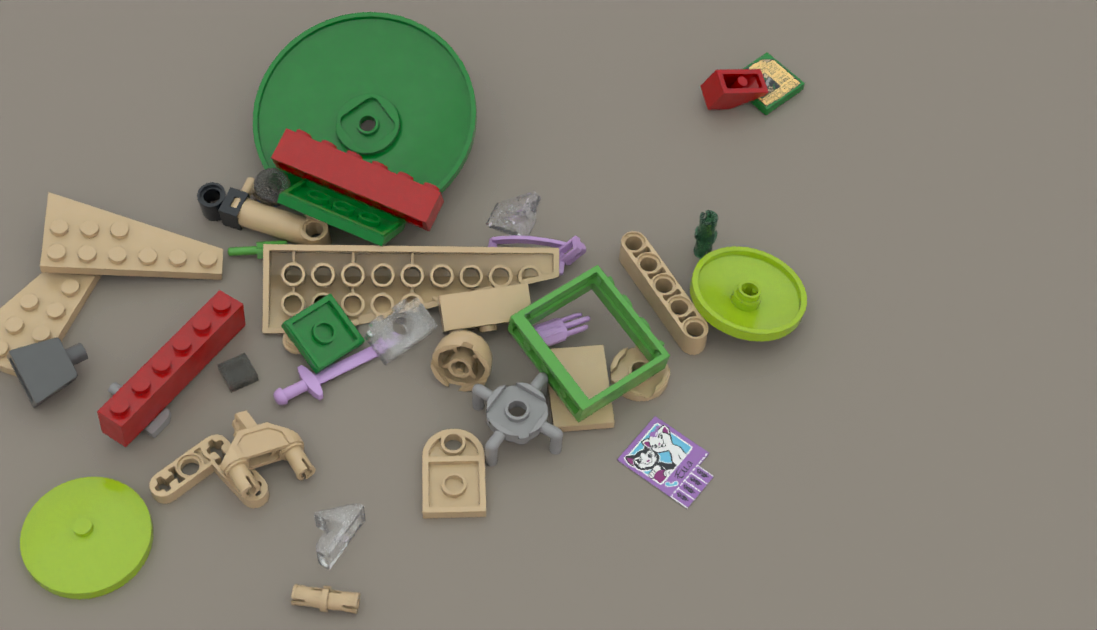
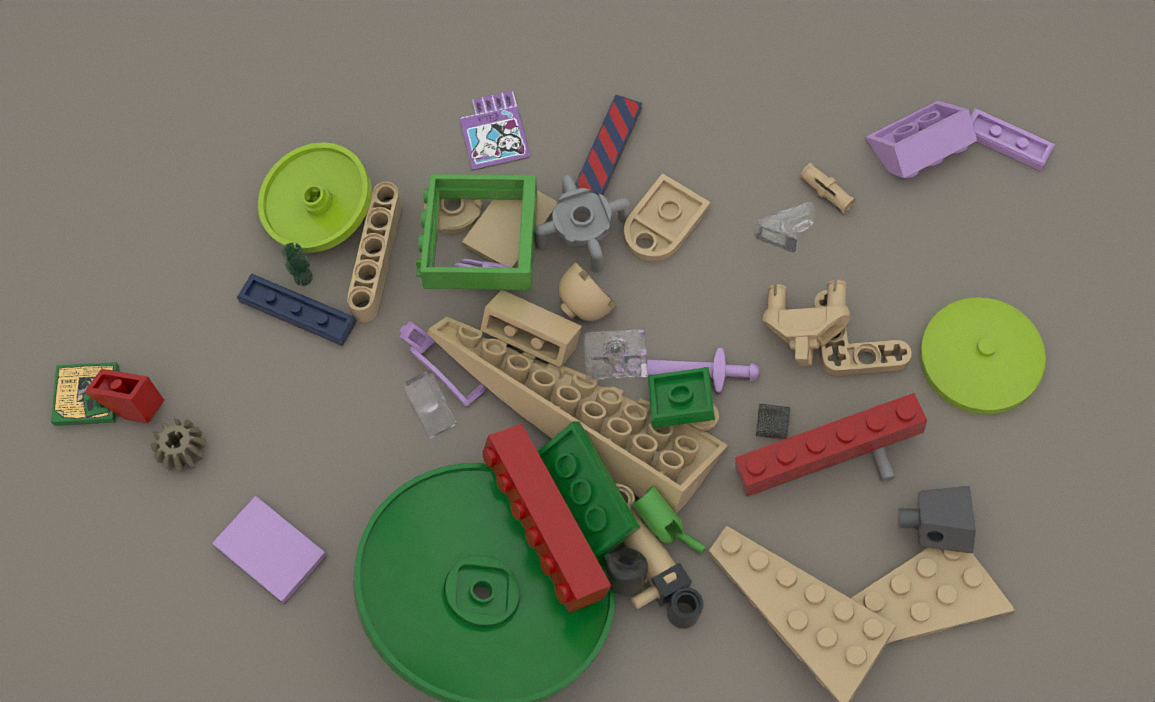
camera: 135 degrees left, 10 degrees up
none -> dark tan gear [150,418,206,472]
none -> lavender tile [212,496,327,604]
none -> dark blue tile [237,273,357,346]
none -> tile [575,95,642,196]
none -> bright green piece [630,486,684,543]

